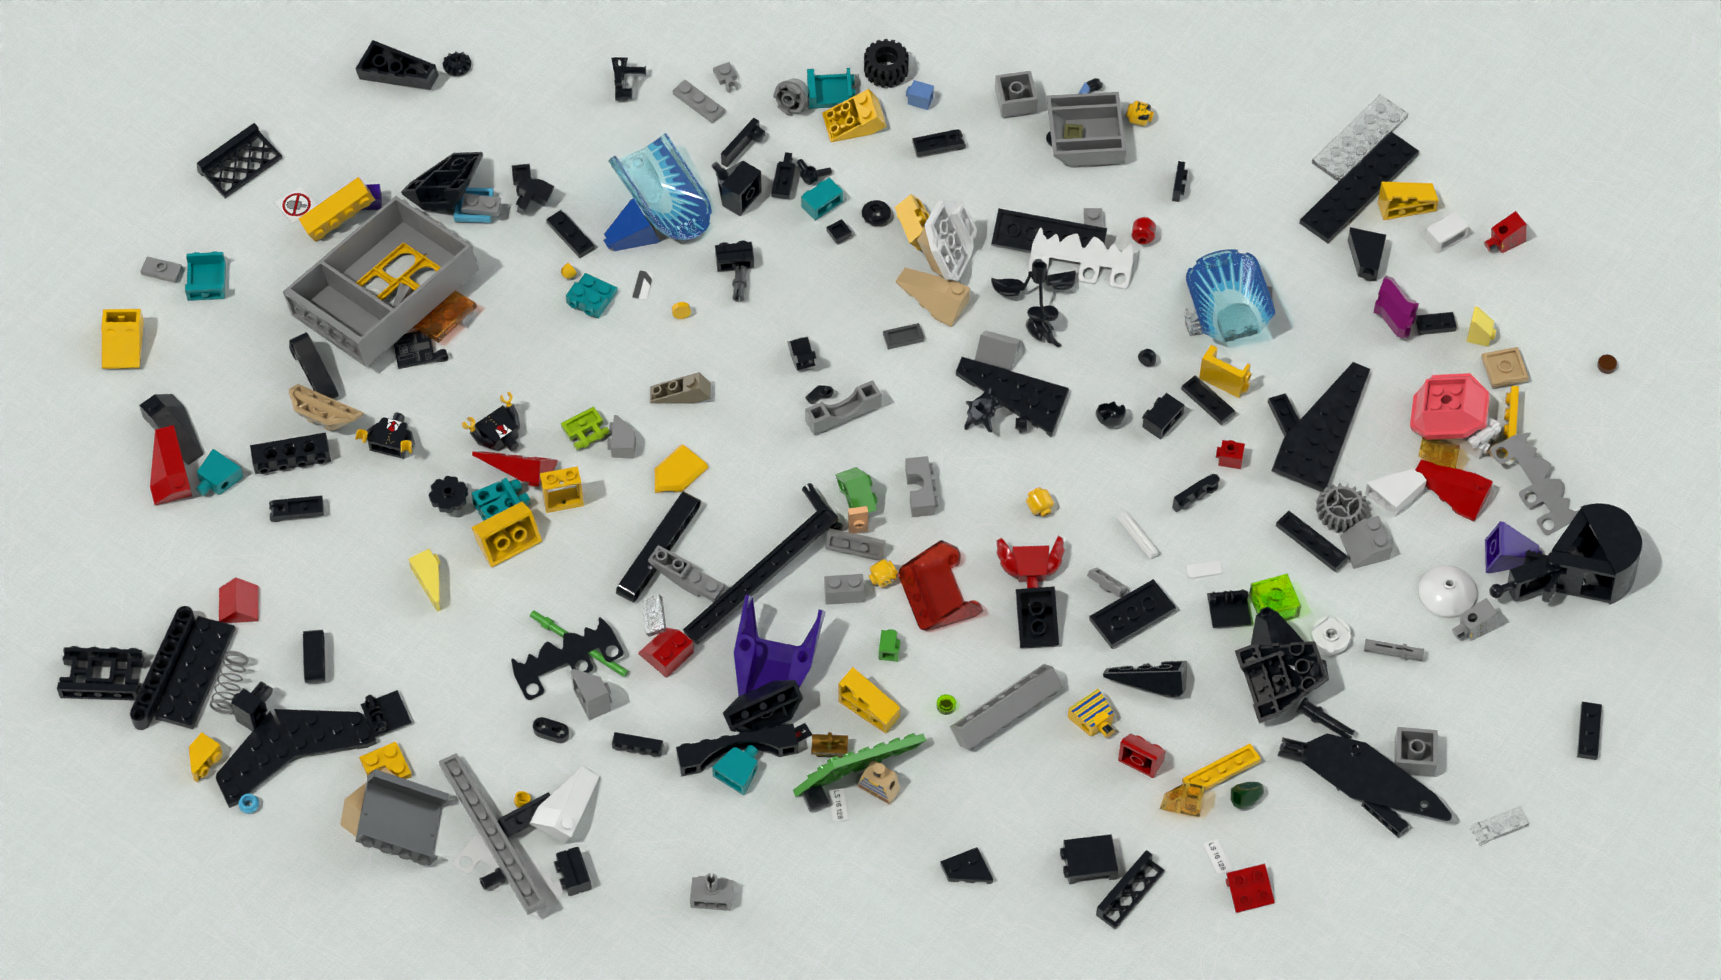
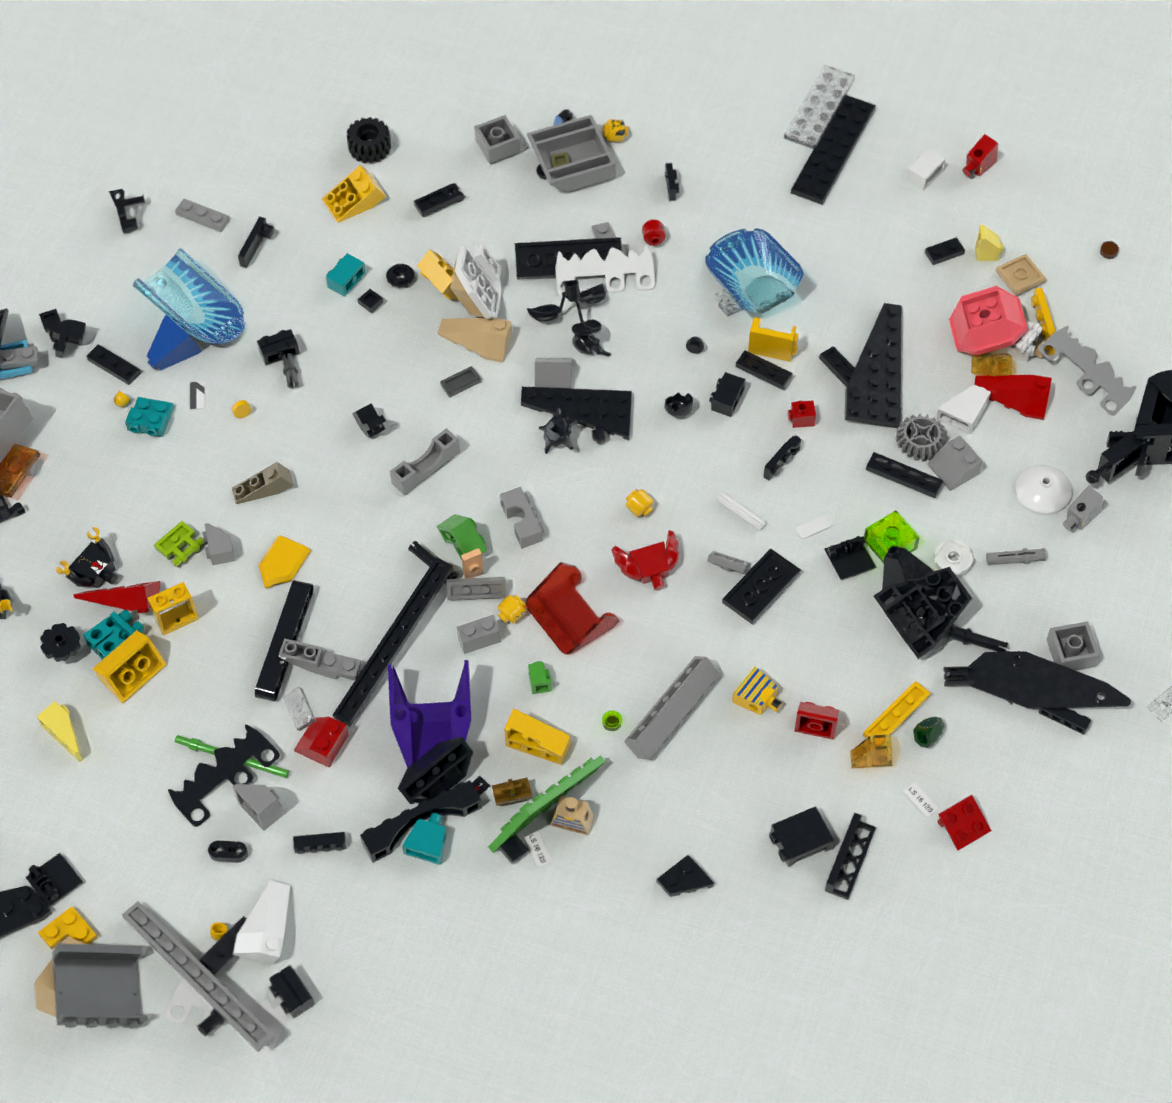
camera: 15 degrees left, 0 degrees up
light grey brick [690,873,733,911] -> none
black piece [711,161,762,216] -> none
light grey plate [713,62,738,93] -> none
black hinge [771,152,796,199] -> none
light grey cone [773,78,809,114] -> none
black piece [797,159,832,184] -> none
black arm [805,385,834,404] -> none
teal panel [807,68,856,109] -> none
medium blue brick [906,80,934,110] -> none
black slope [1015,586,1059,648] -> none
black wedge [1103,661,1187,697] -> none
black slope [1347,227,1386,281] -> none
magenta brick [1373,276,1419,339] -> none
yellow wedge [1377,182,1439,221] -> none
dark purple slope [1485,521,1542,573] -> none

